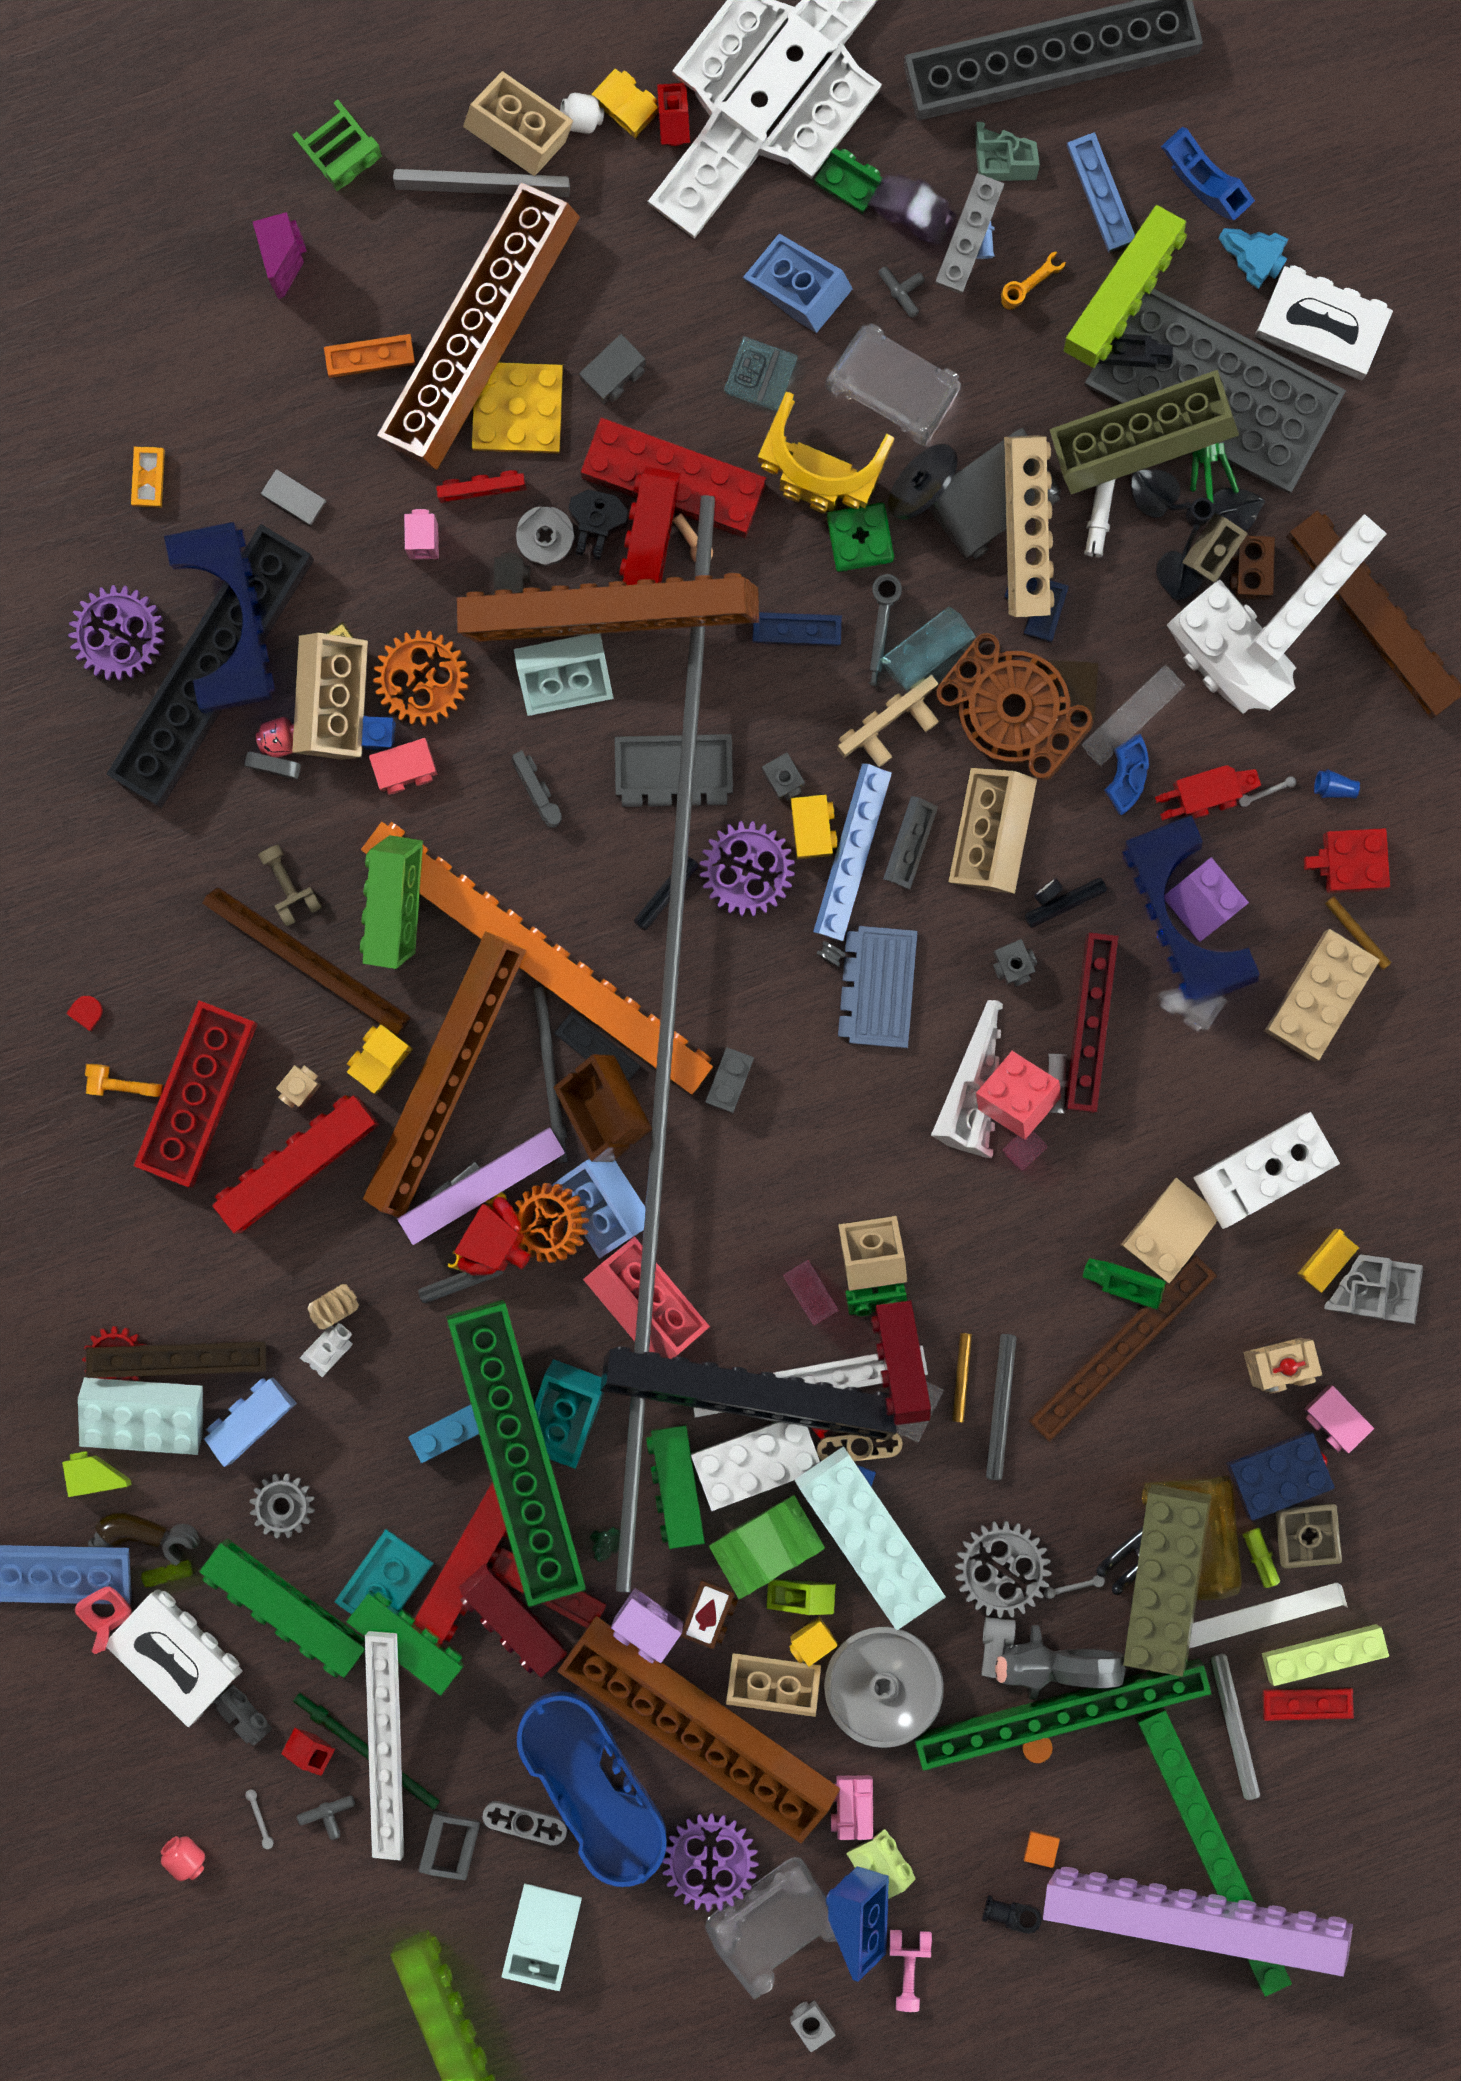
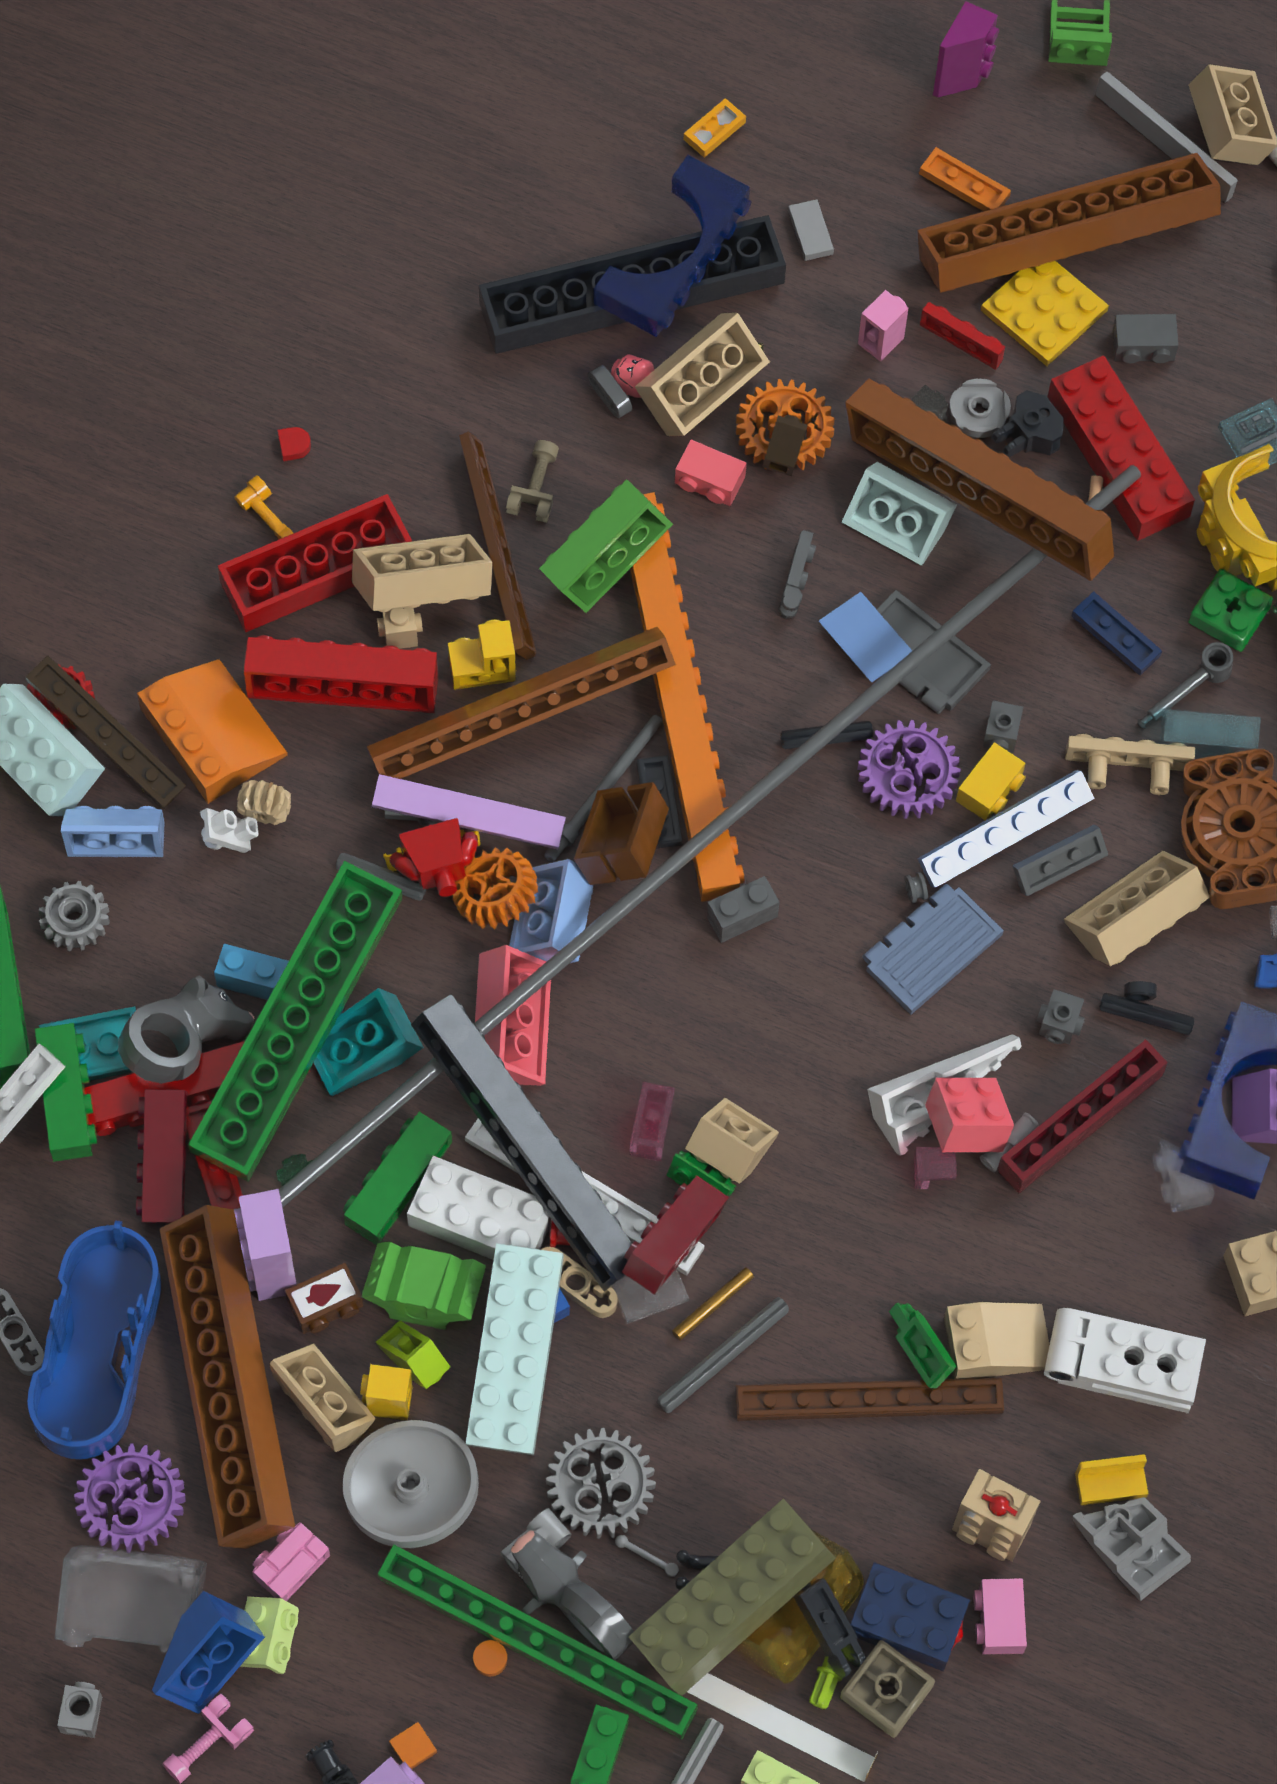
camera: 40 degrees right, 20 degrees down
medium lavender gear [68,585,165,681] -> none
blue brick [362,716,396,751] -> none
red brick [619,466,681,585] -> none
none -> dark grey animal [118,975,254,1083]
none -> orange slope [137,659,288,804]
none -> tan brick [352,534,492,612]
none -> dark brown slope [763,415,807,477]
none -> black hinge [793,1578,866,1679]
none -> medium blue sticker [819,592,912,682]

